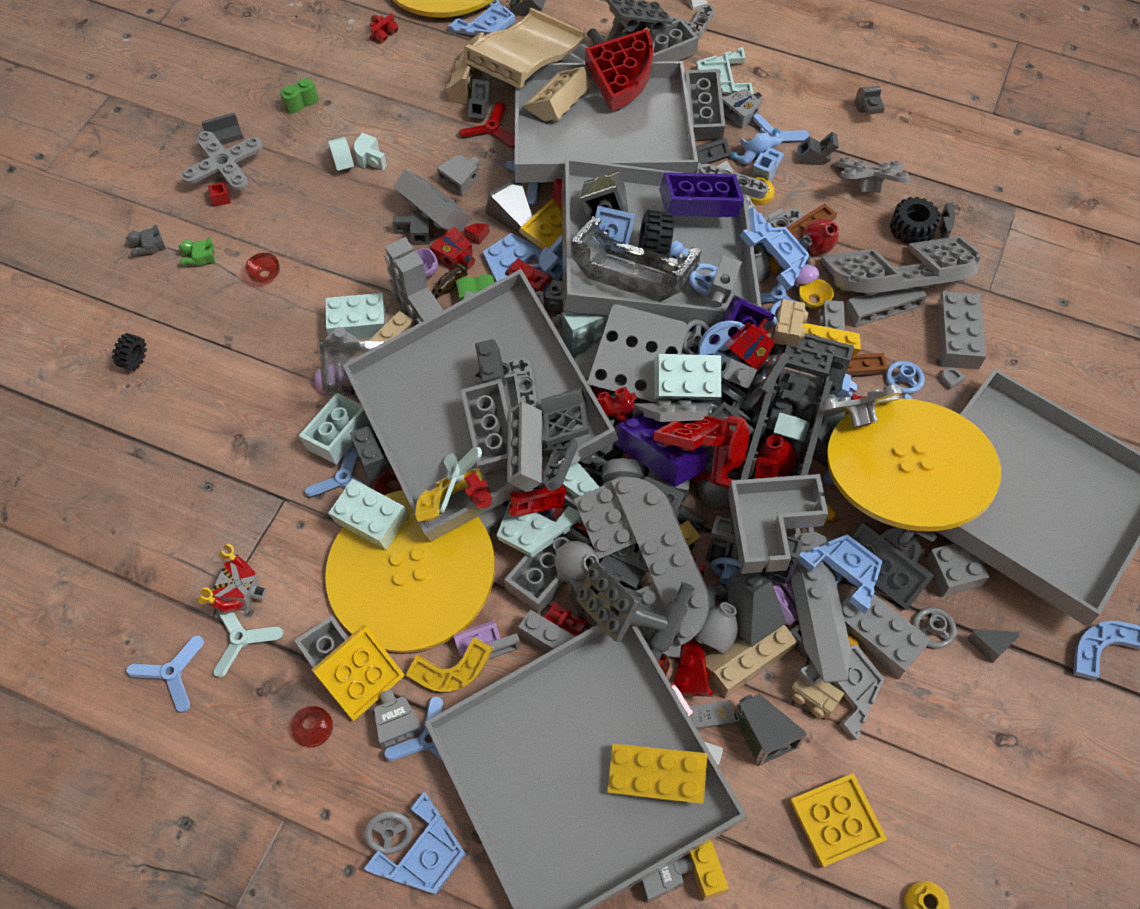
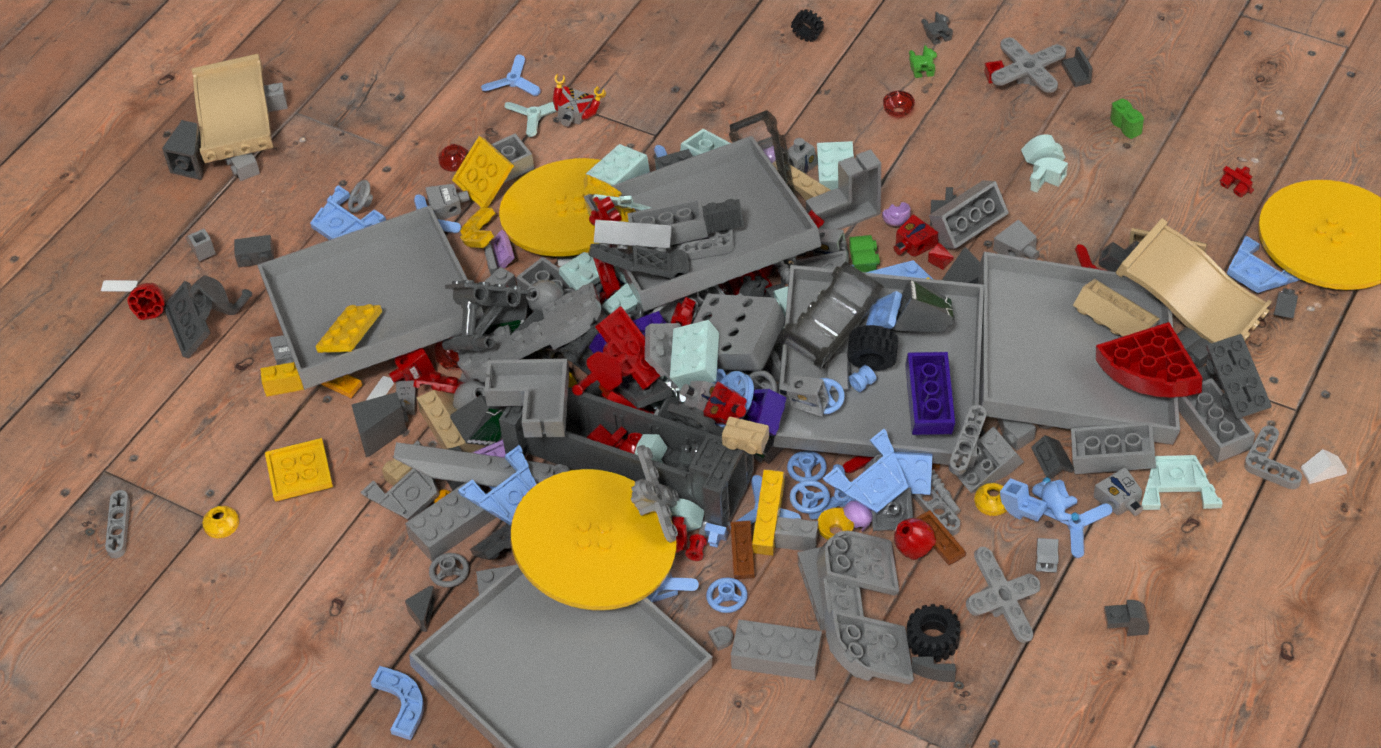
camera: 100 degrees right, 10 degrees down
dark brown piece [431,263,468,298] -> none

